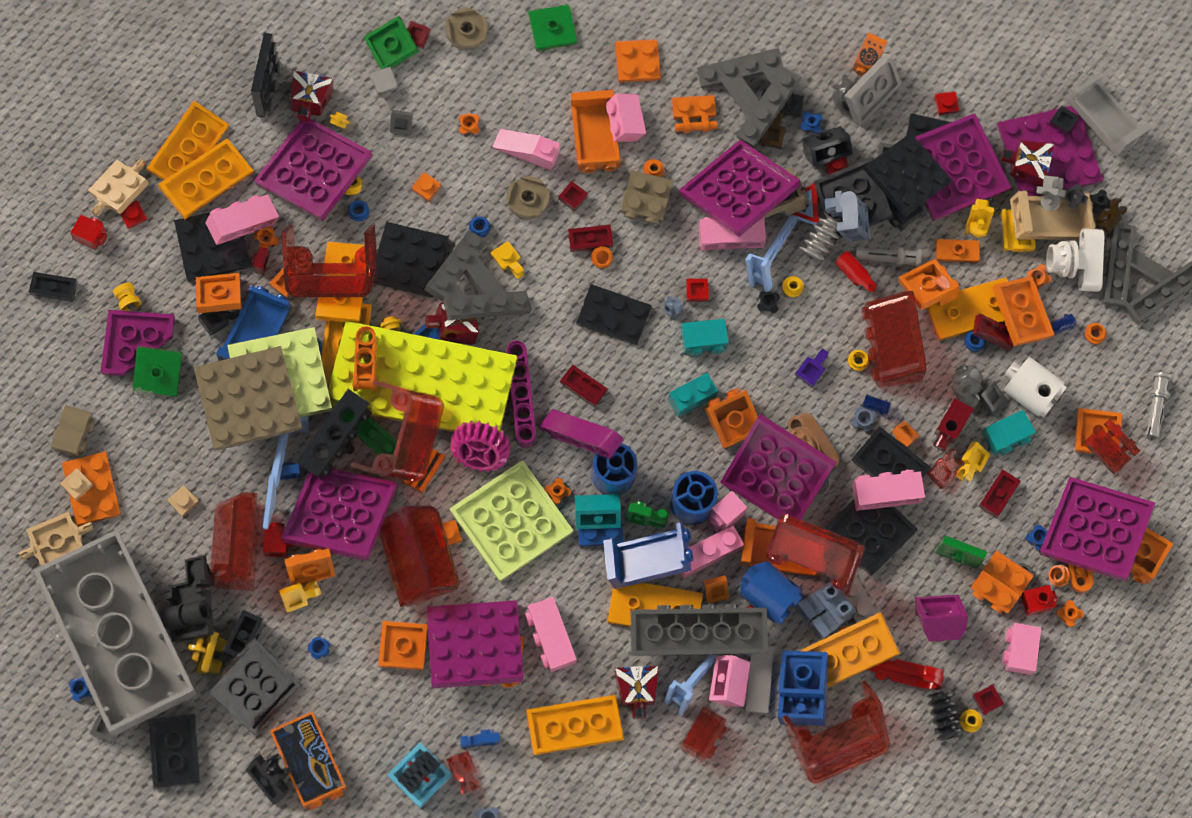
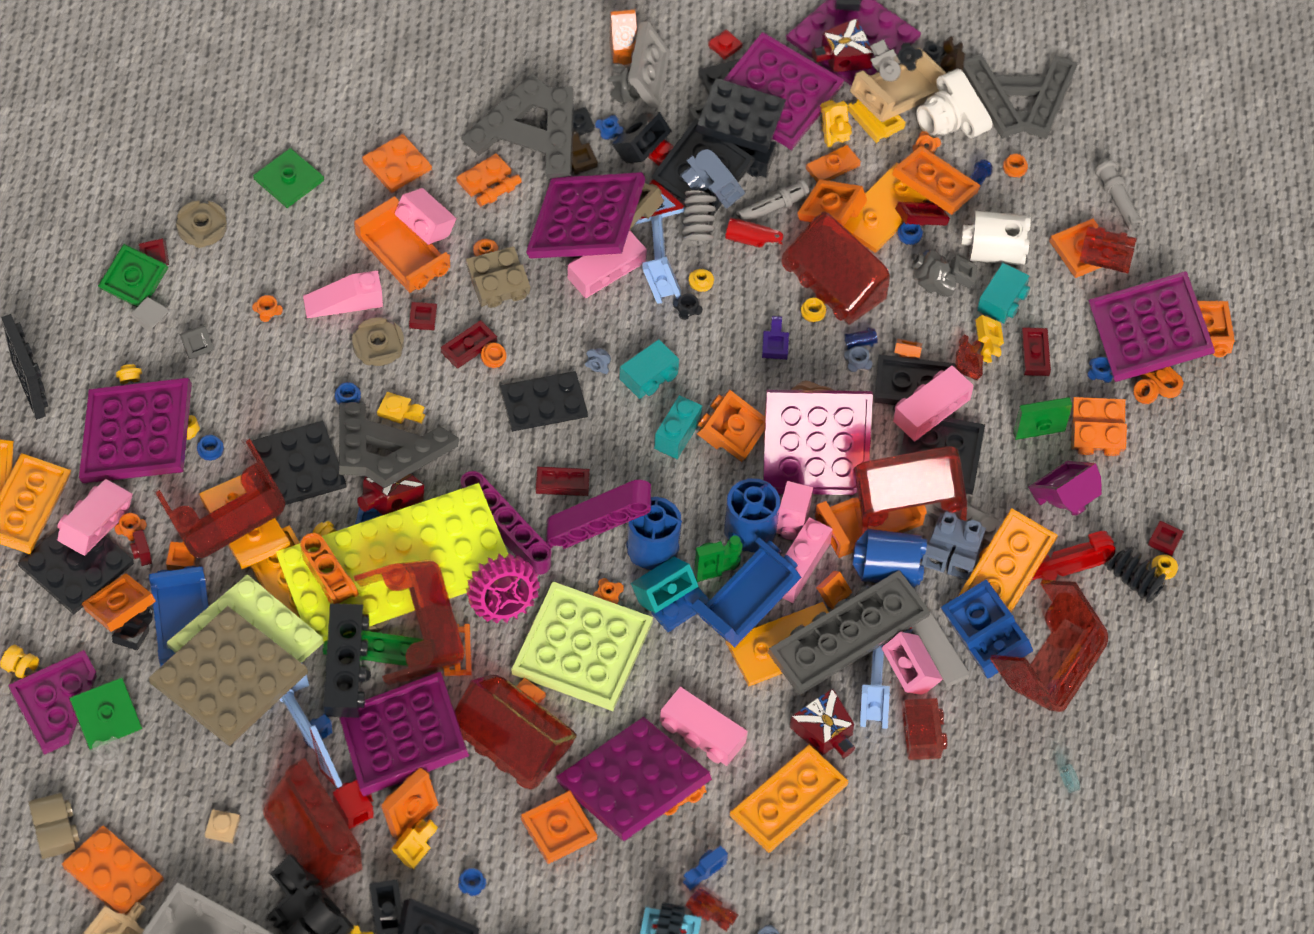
camera: 30 degrees left, 15 degrees down
tan plate [60,468,93,501] -> none
torso [291,71,334,122] -> none
orange plate [411,172,441,202] -> none
red plate [686,278,709,302] -> none
dark red torso [933,398,974,451] -> none
bright pink brick [1002,623,1041,675] -> none
red brick [1021,585,1058,616] -> none
orange plate [1057,600,1084,627] -> none

